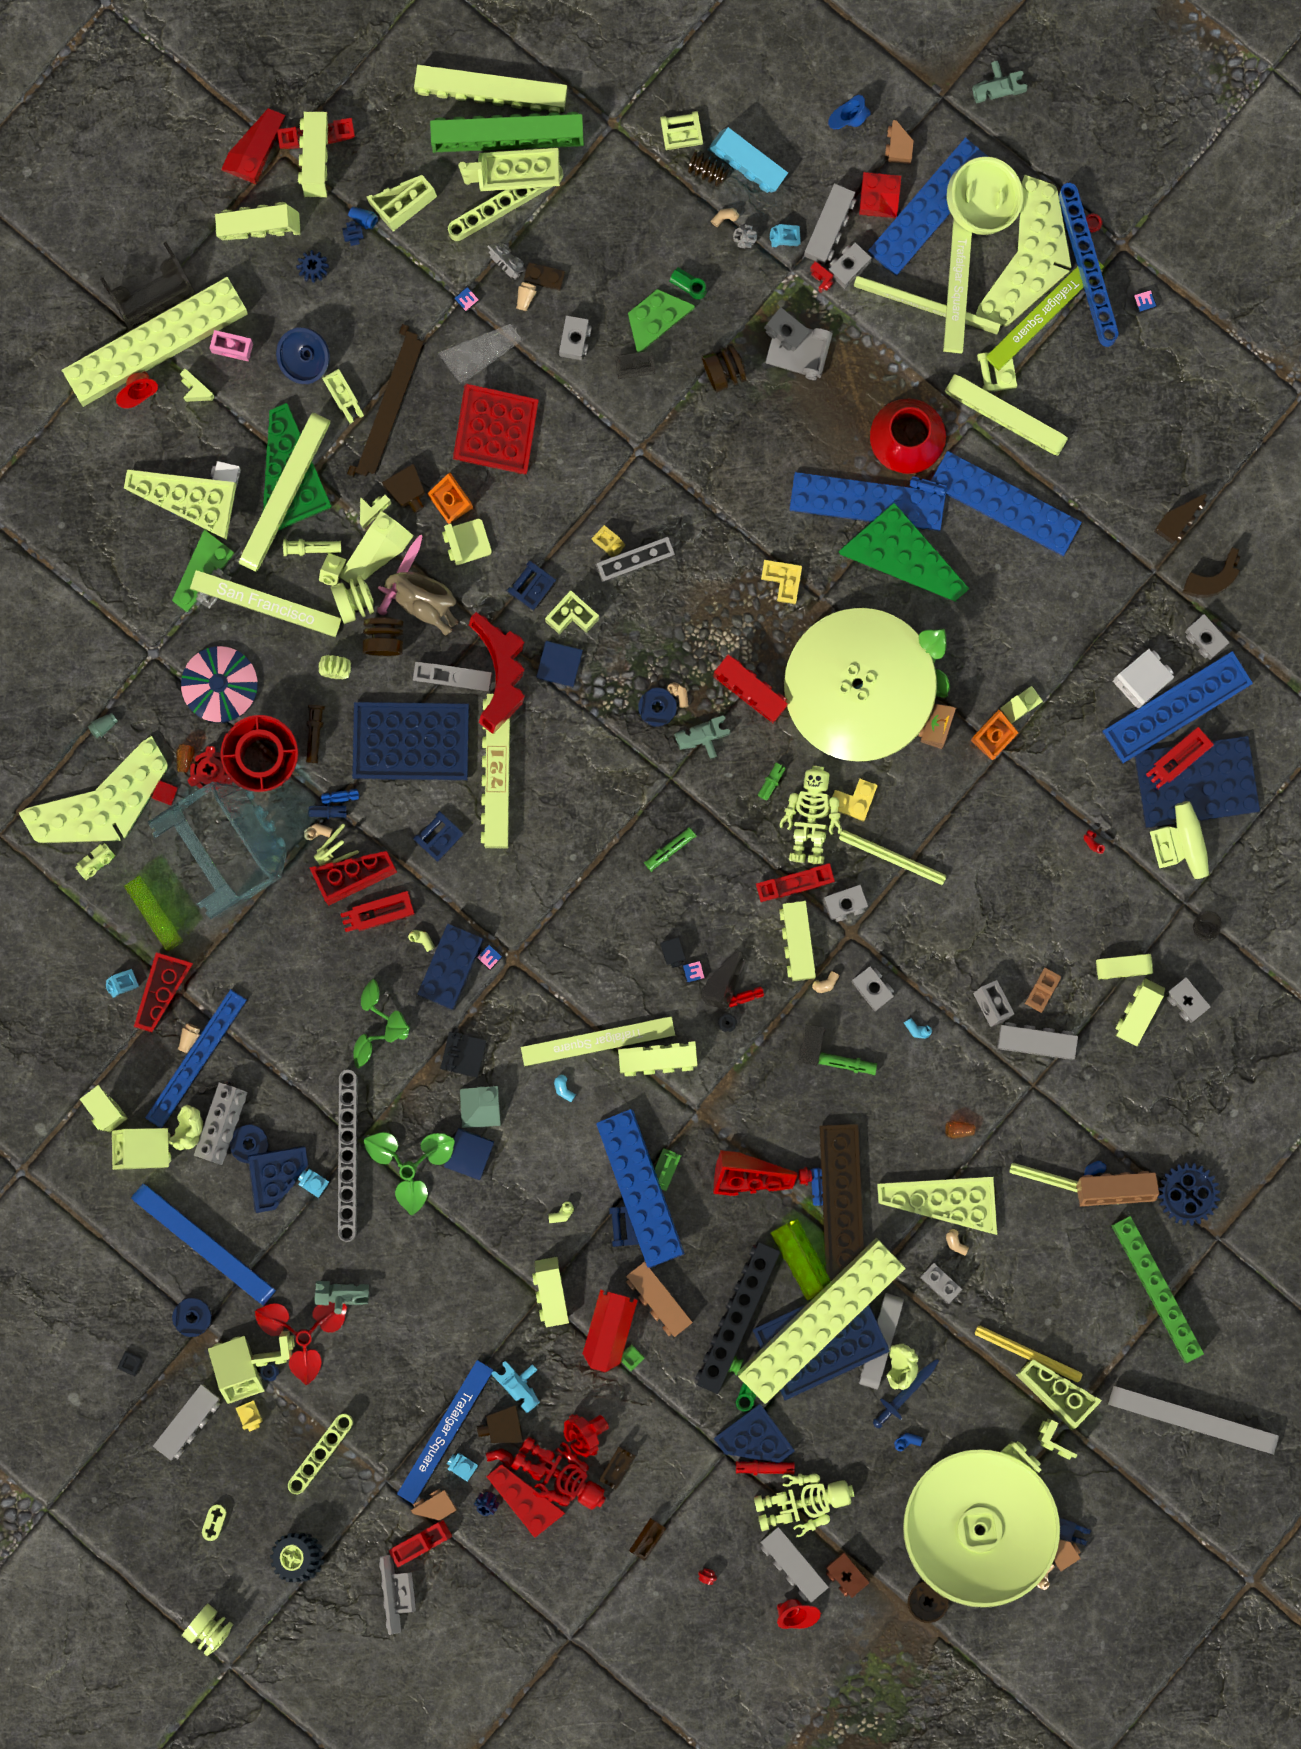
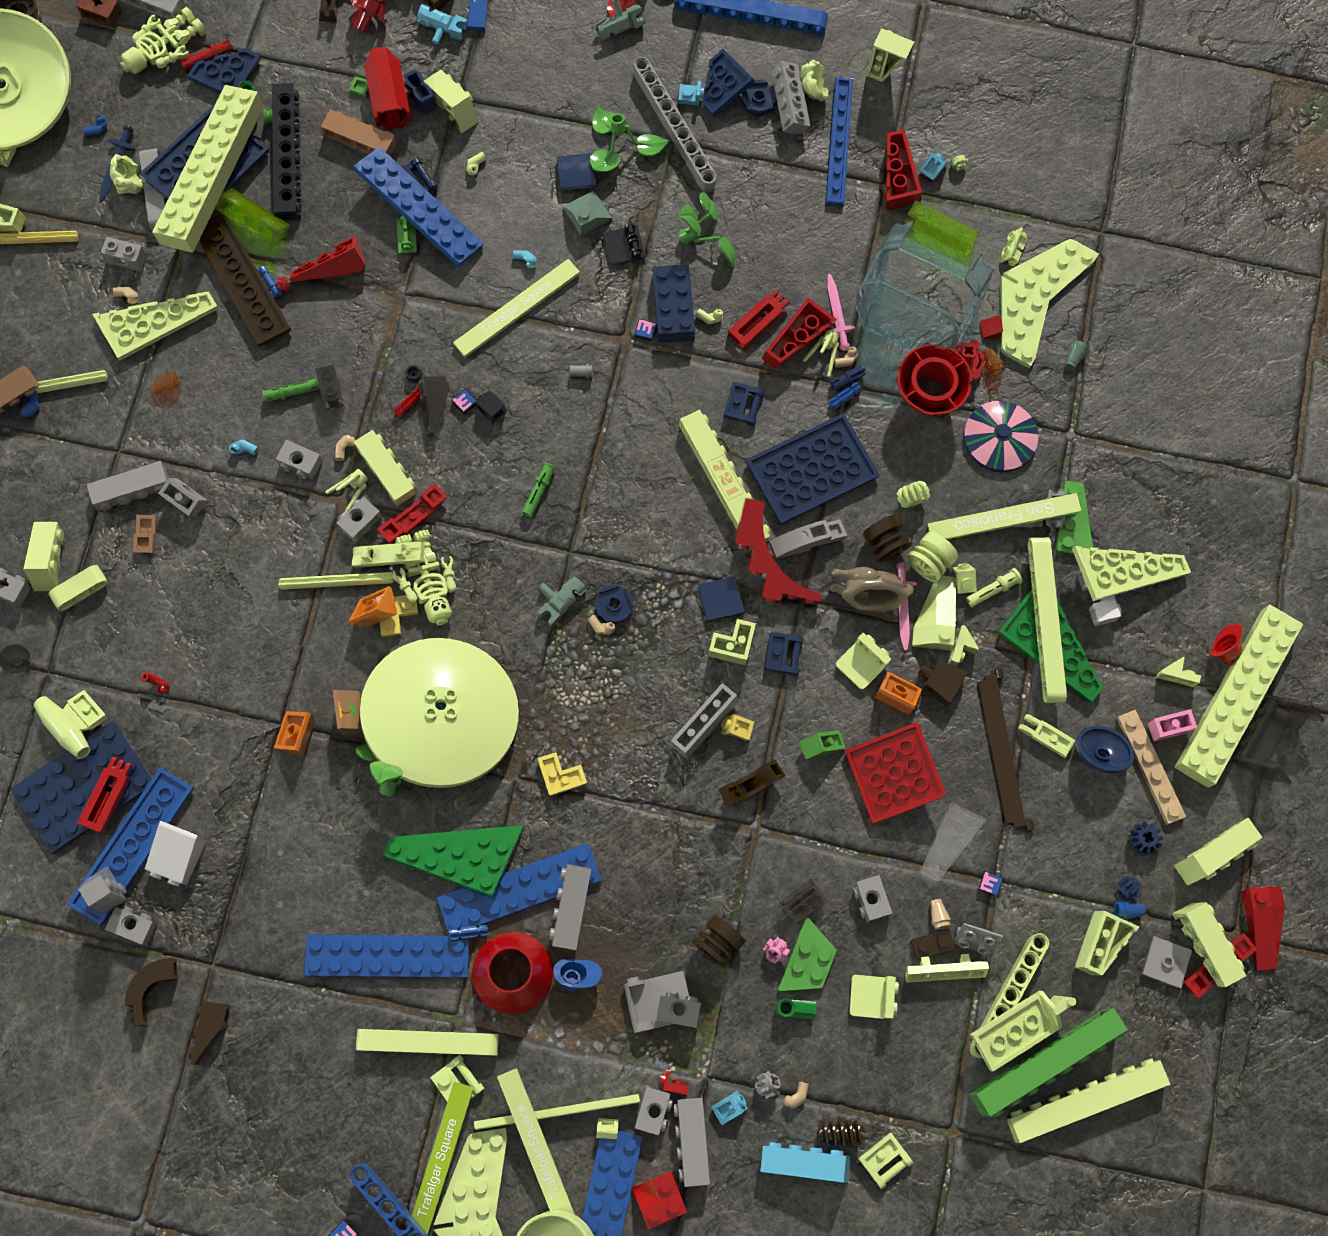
camera: 145 degrees right, 10 degrees down
yellowish green slope [112,1128,171,1170] -> none
tan cone [178,1023,200,1053] -> none
dark brown pin [306,705,325,764] -> none
yellowish green wedge [618,1042,697,1077] -> none
red wedge [714,654,788,724] -> none
bright green axle [758,763,786,800] -> none
yellowish green slope [1000,686,1043,724] -> none
none -> light grey wedge [78,866,127,913]
none -> yellowish green plant [325,469,368,513]
none -> orange slope [348,586,397,627]
none -> yellowish green hinge [352,541,425,568]
none -> dark blue brick [404,69,435,113]
none -> light grey brick [549,864,591,950]
none -> blue piece [553,959,602,991]
none -> light grey pin [570,364,593,379]
none -> yellowish green tile [596,1118,619,1139]
none -> dark brown arch [718,759,786,807]
none -> bright pink gear [763,937,790,964]
none -> bright green slope [799,730,846,760]
none -> bright pink sword [827,274,855,351]
none -> yellowish green bracket [850,975,899,1020]
none -> yellowish green hinge [905,954,989,983]
none -> yellowish green plate [951,155,968,171]
none -> tan plate [1116,710,1186,825]
none -> light grey plate [1141,936,1192,989]

